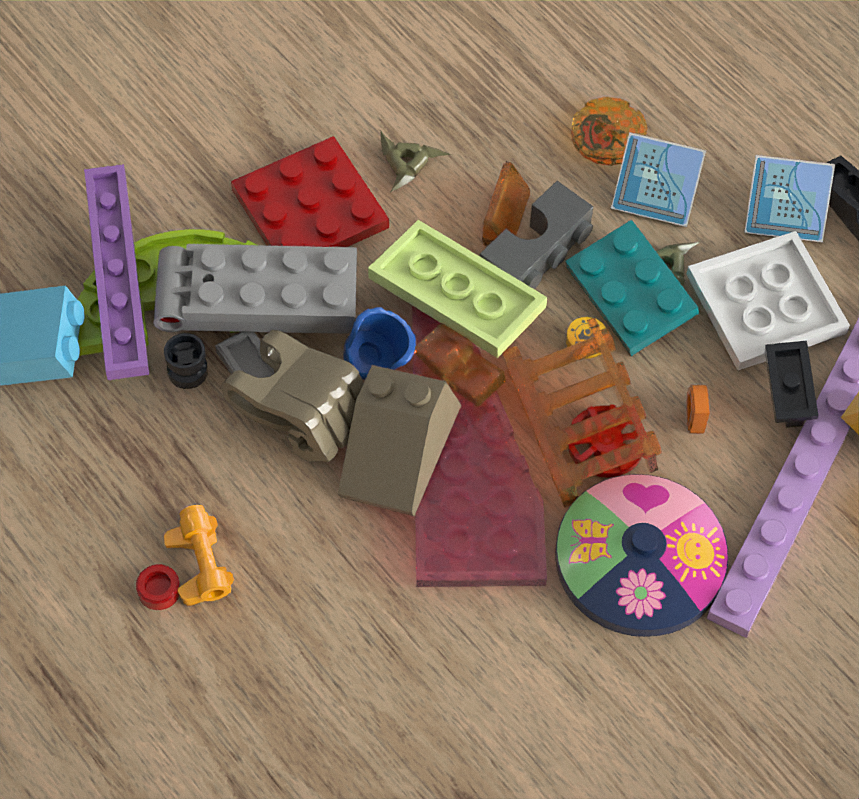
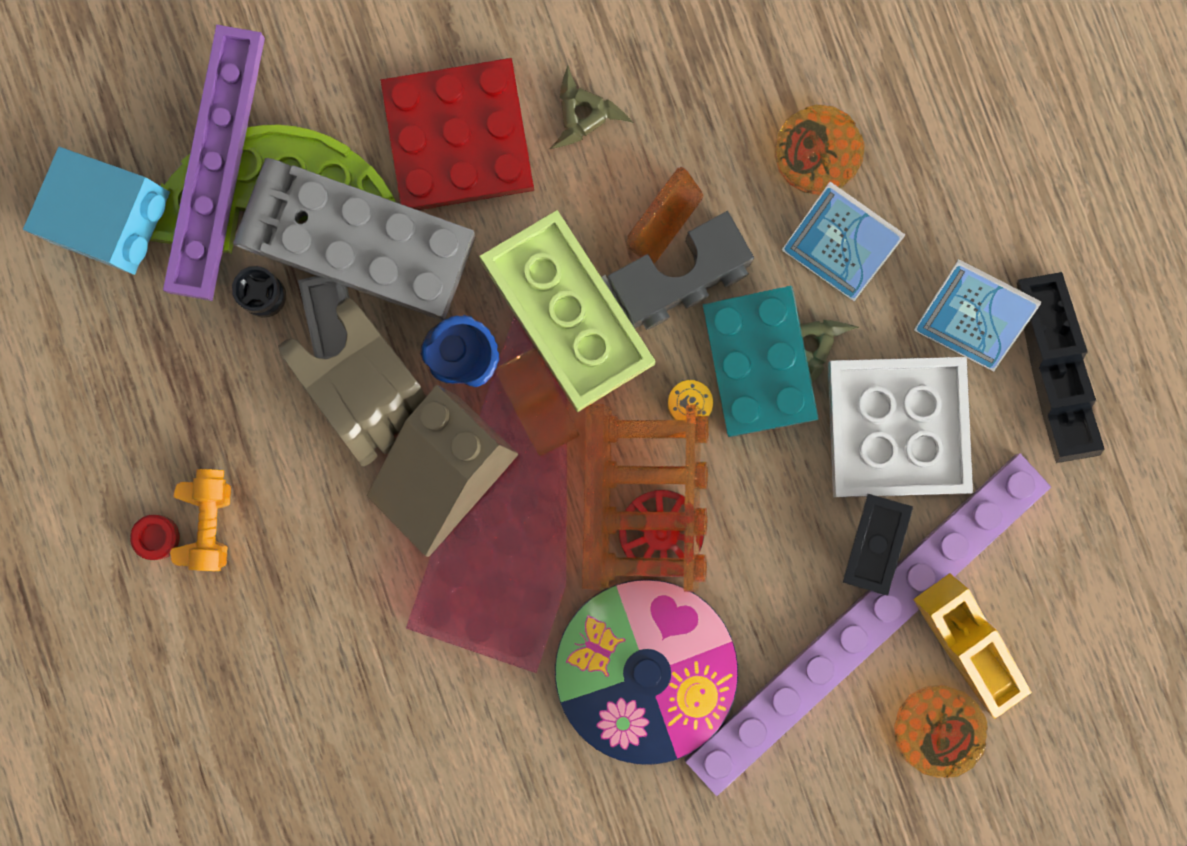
camera: 20 degrees right, 25 degrees up
orange tile [686,385,710,434] -> none

